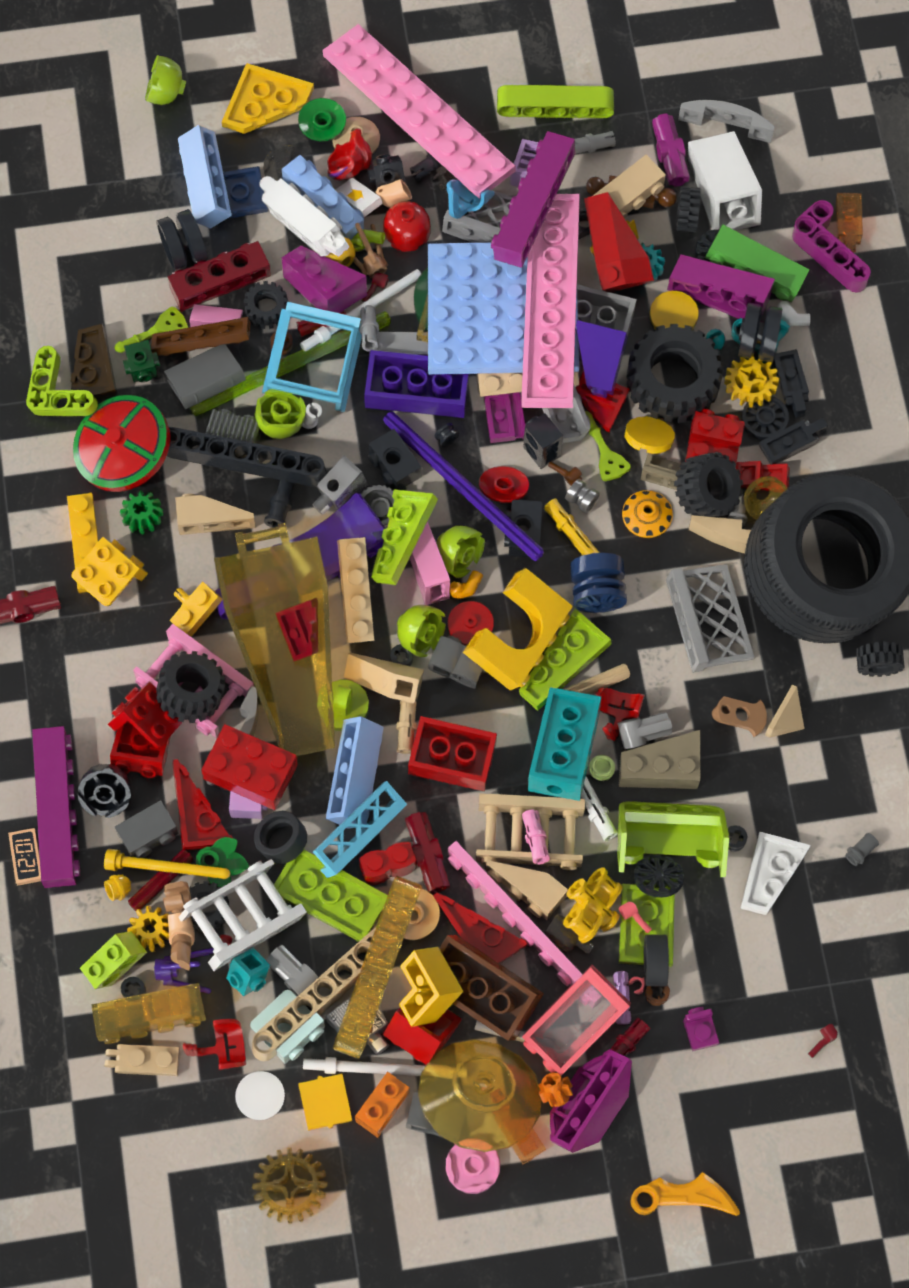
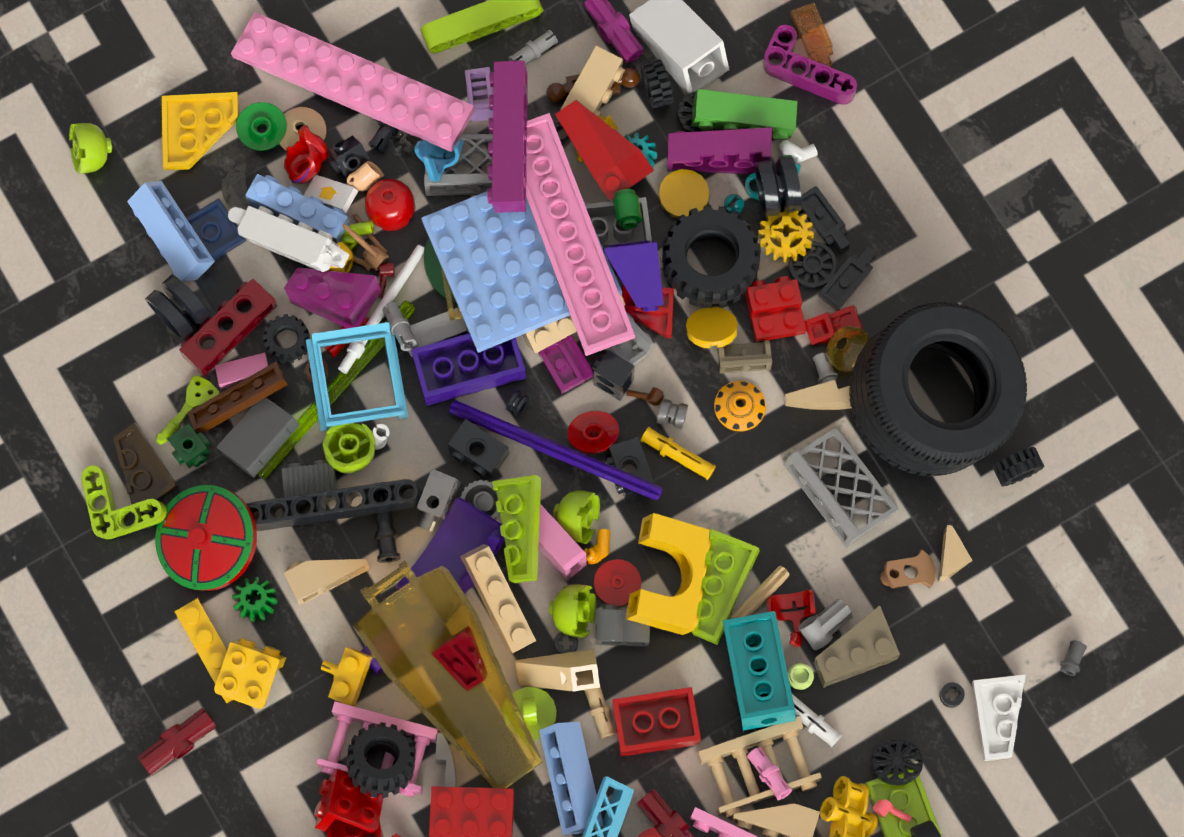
camera: 20 degrees left, 5 degrees up
dark blue wheel [570,553,627,613] -> none
lime piece [585,411,631,482] -> none
lime windscreen [617,802,729,877] -> none
black tyre [674,452,743,517] -> none
none -> green brick [613,189,642,229]

